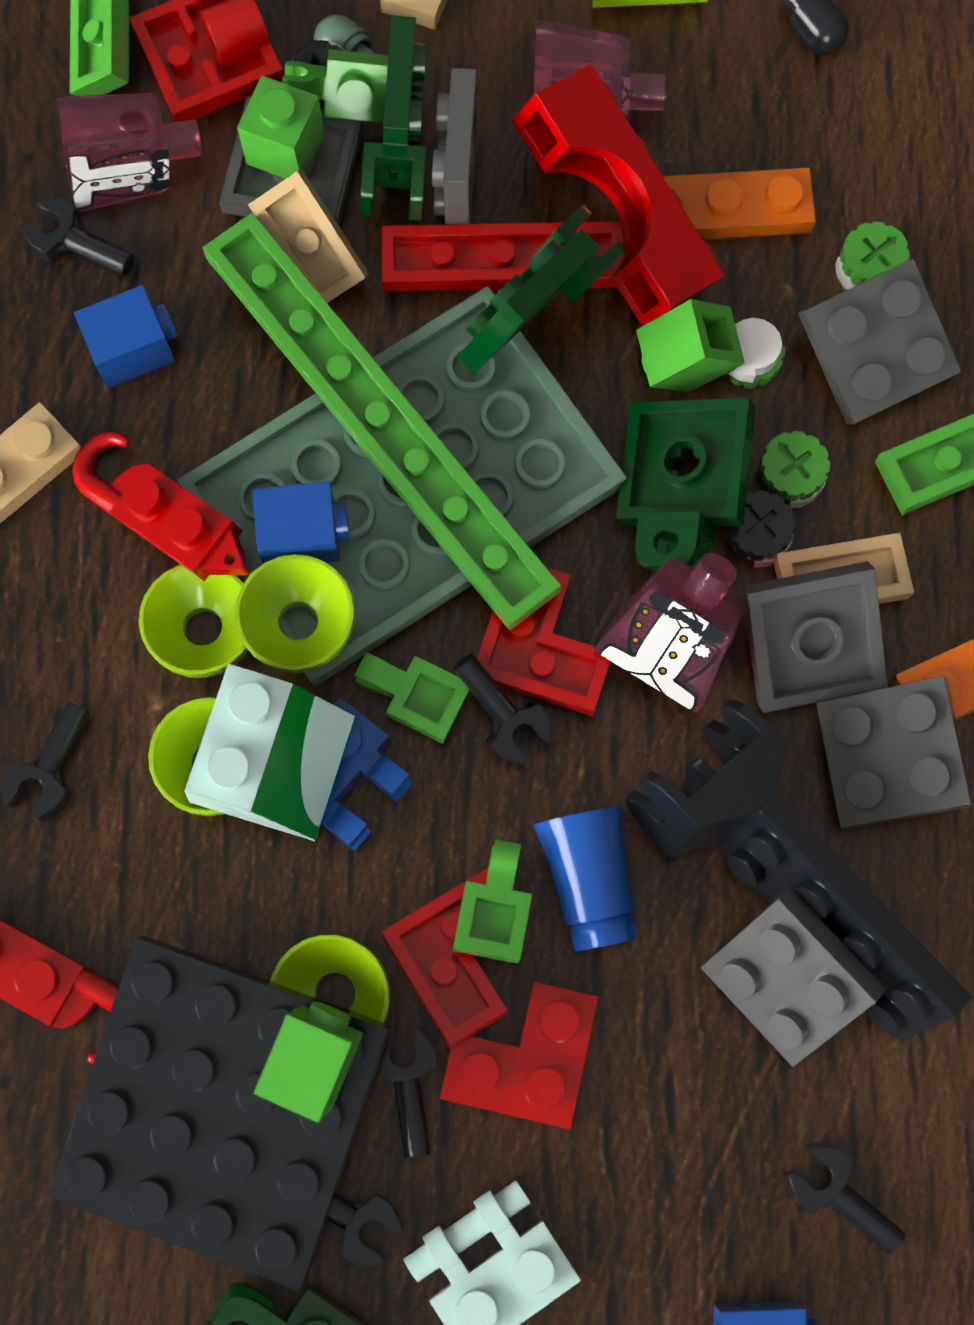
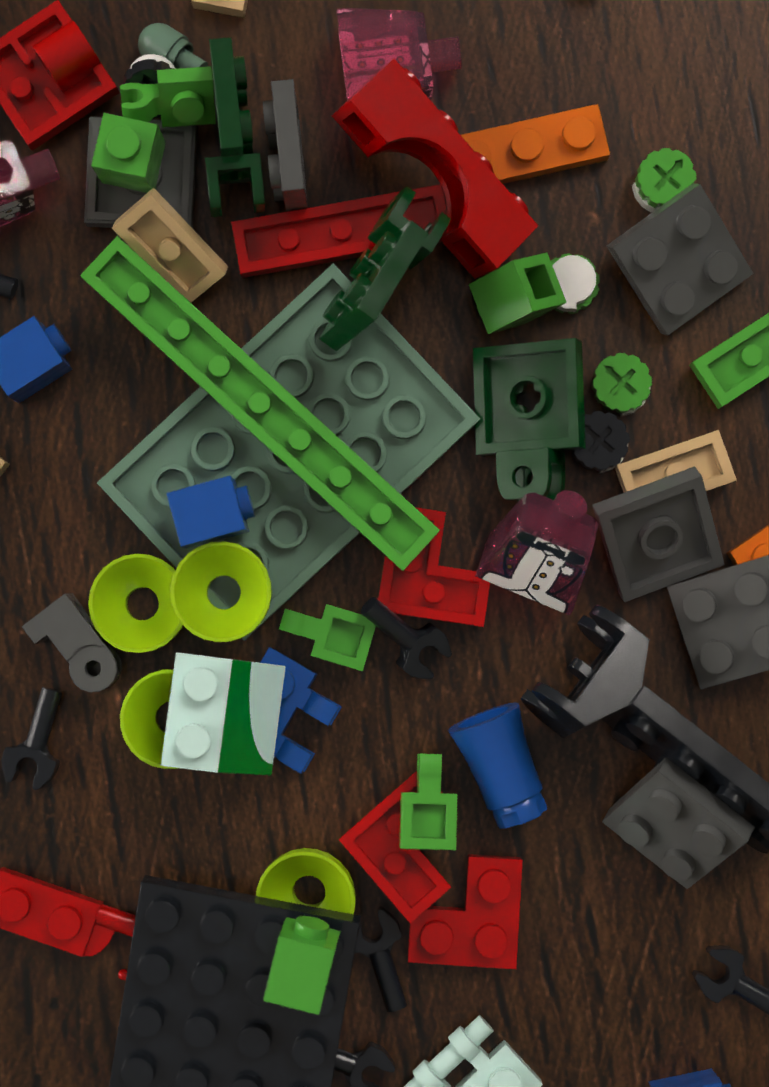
camera: 10 degrees left, 10 degrees up
red plate [72,432,250,582] -> none
none -> dark grey leg [22,593,122,692]

